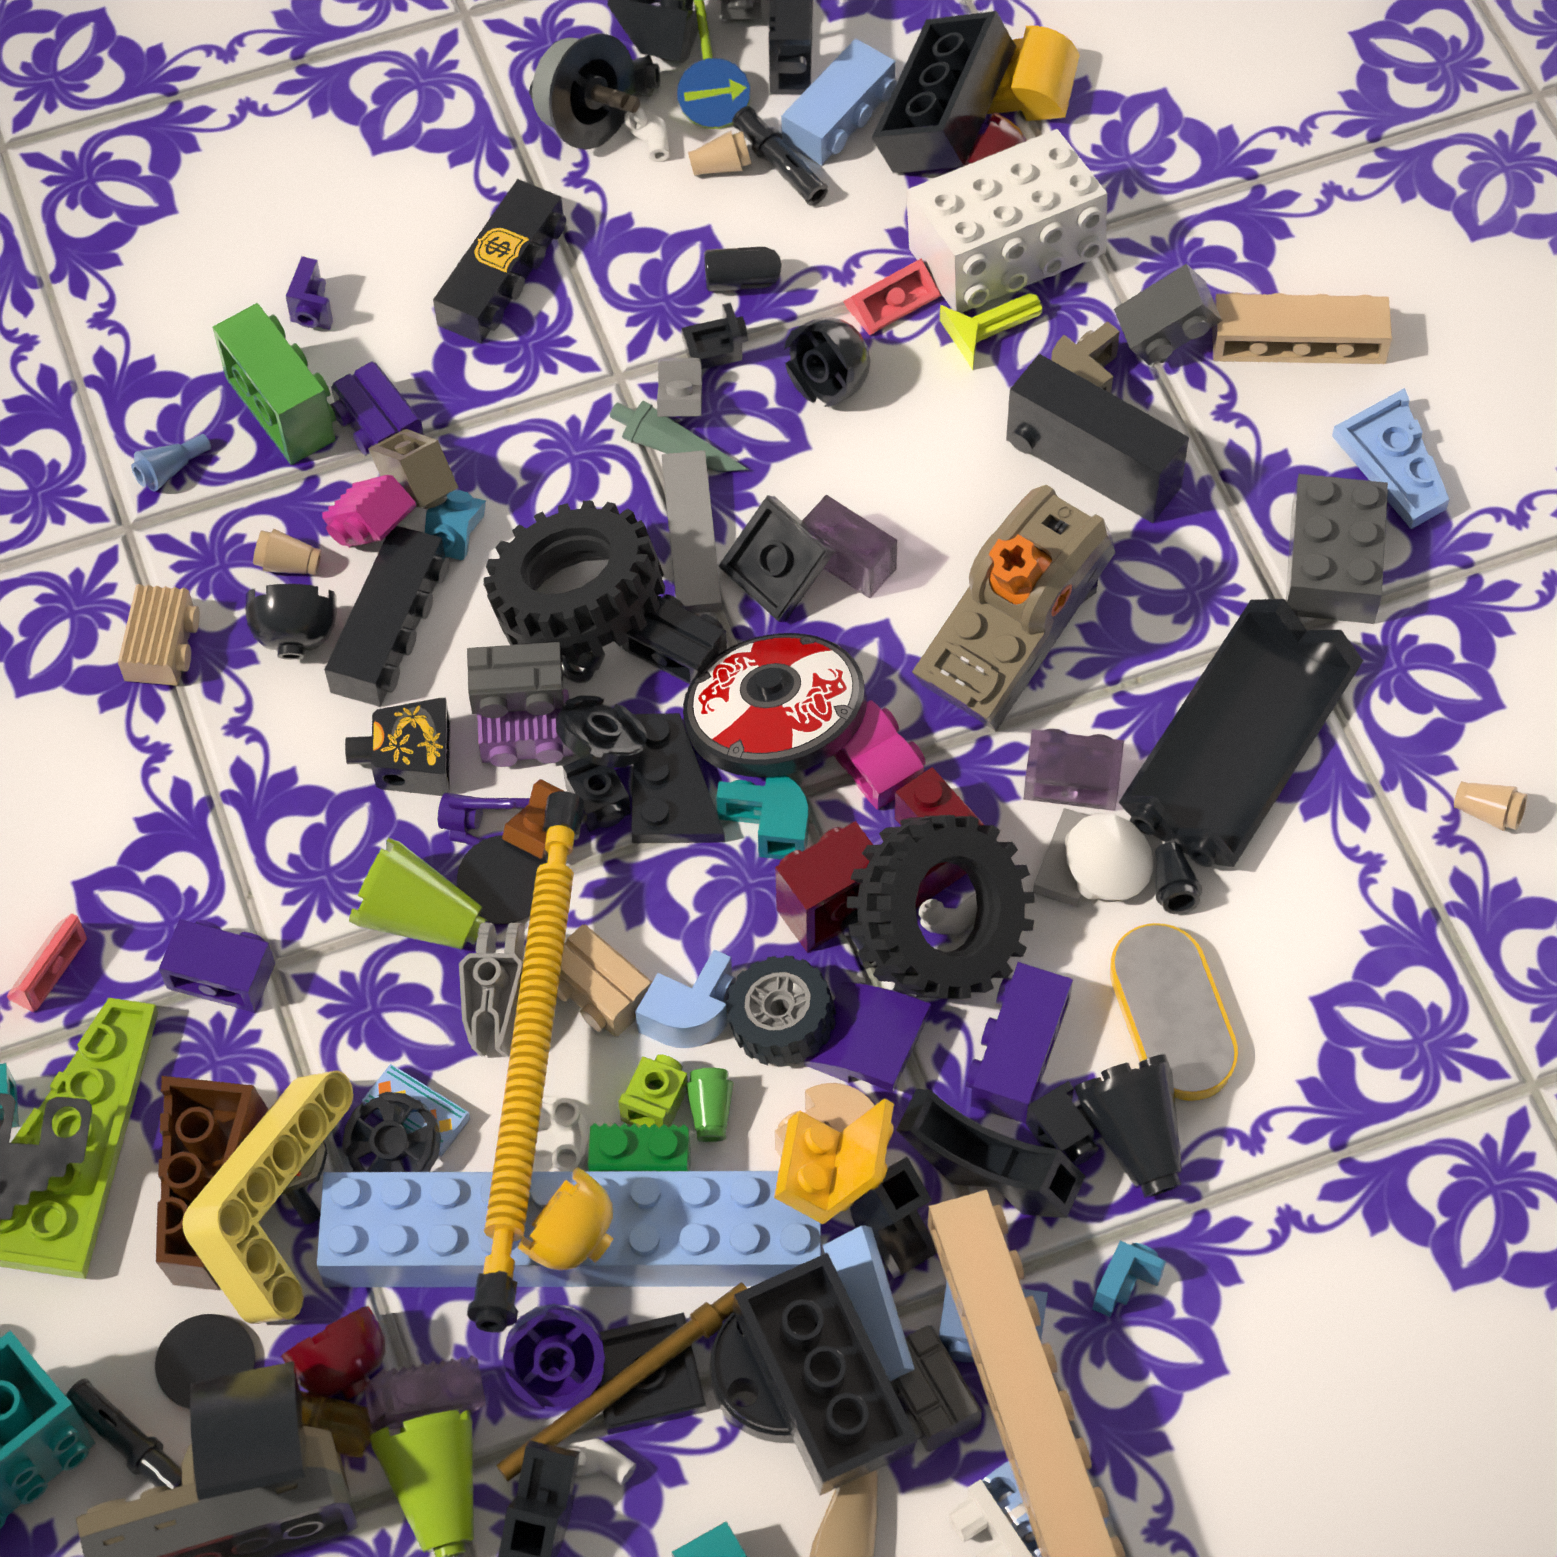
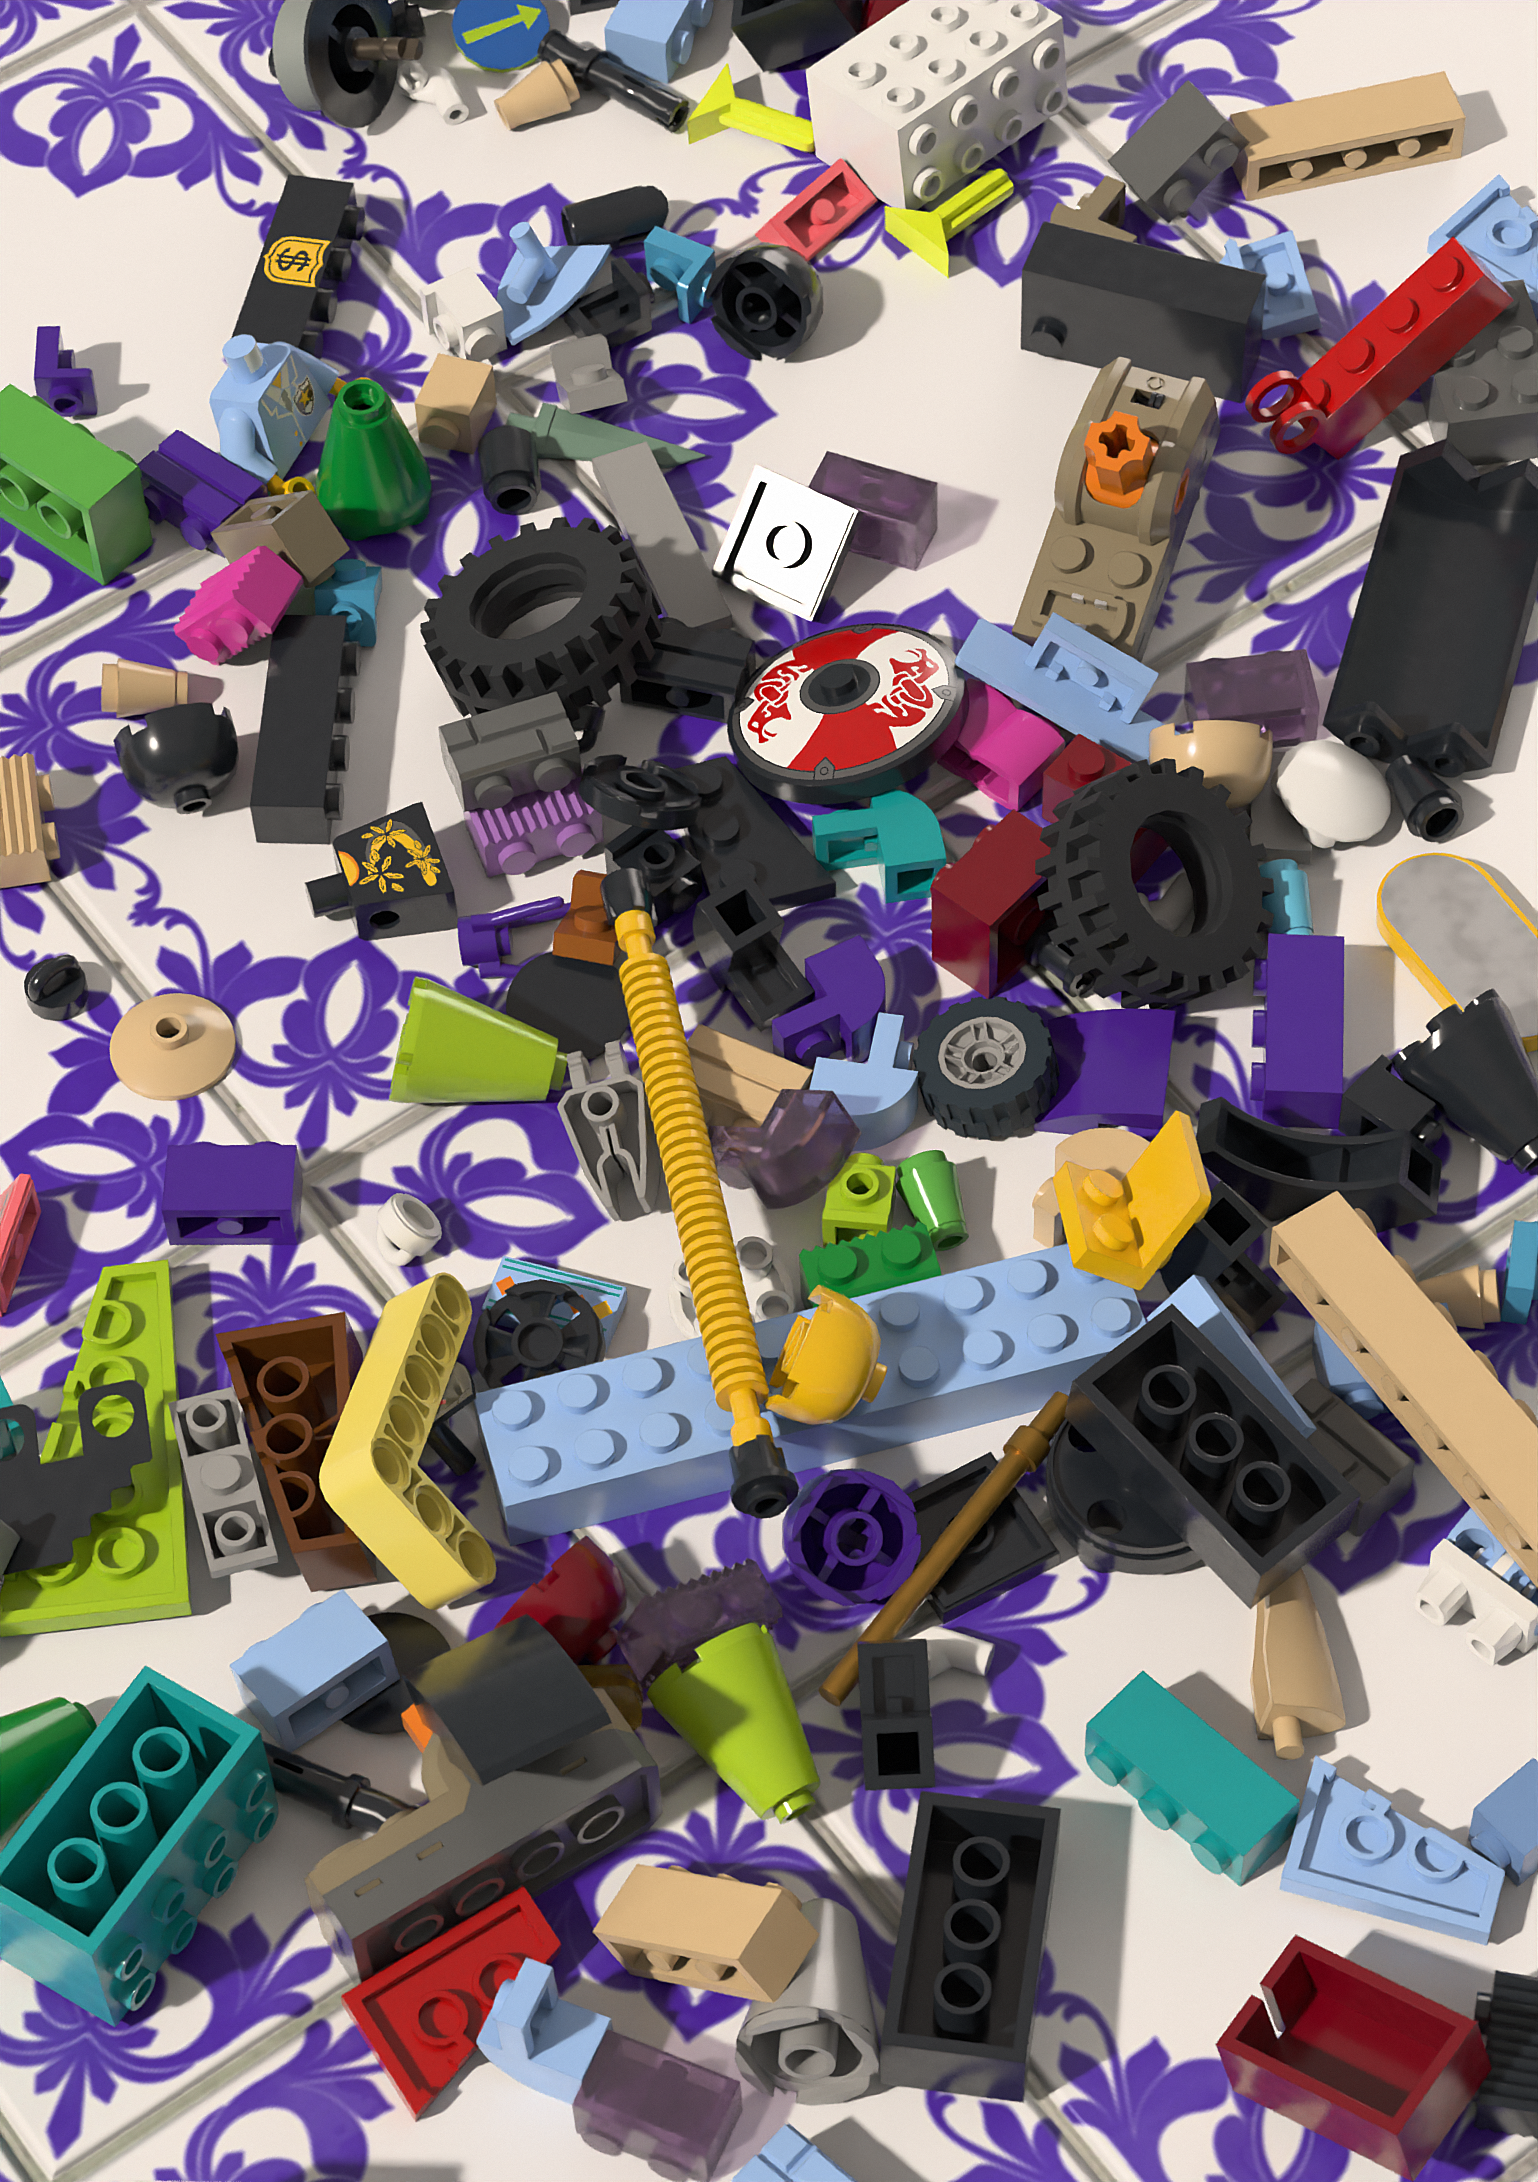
camera: 15 degrees left, 5 degrees down
none -> black tile [24,954,89,1021]
none -> tan dish [109,993,236,1101]
none -> light grey slope [168,1387,278,1579]
none -> light blue torso [209,334,373,497]
none -> light blue brick [229,1589,400,1752]
none -> green cone [315,379,433,541]
none -> white tile [376,1193,442,1266]
none -> tan brick [414,353,497,455]
none -> white brick [420,266,507,362]
none -> black brick [478,425,542,515]
none -> light blue shield [497,222,612,346]
none -> dark azure bracket [644,226,716,324]
none -> neon yellow piece [687,62,815,152]
none -> black brick [693,873,815,1032]
none -> clear purple brick [708,1089,862,1209]
none -> dark purple brick [772,935,886,1066]
none -> light blue bracket [955,612,1181,765]
none -> tan cylinder [1149,720,1273,809]
none -> light blue slope [1219,230,1322,340]
none -> red hinge [1245,236,1514,461]
none -> medium azure cone [1259,859,1314,935]
none -> tan cone [1417,1264,1501,1330]

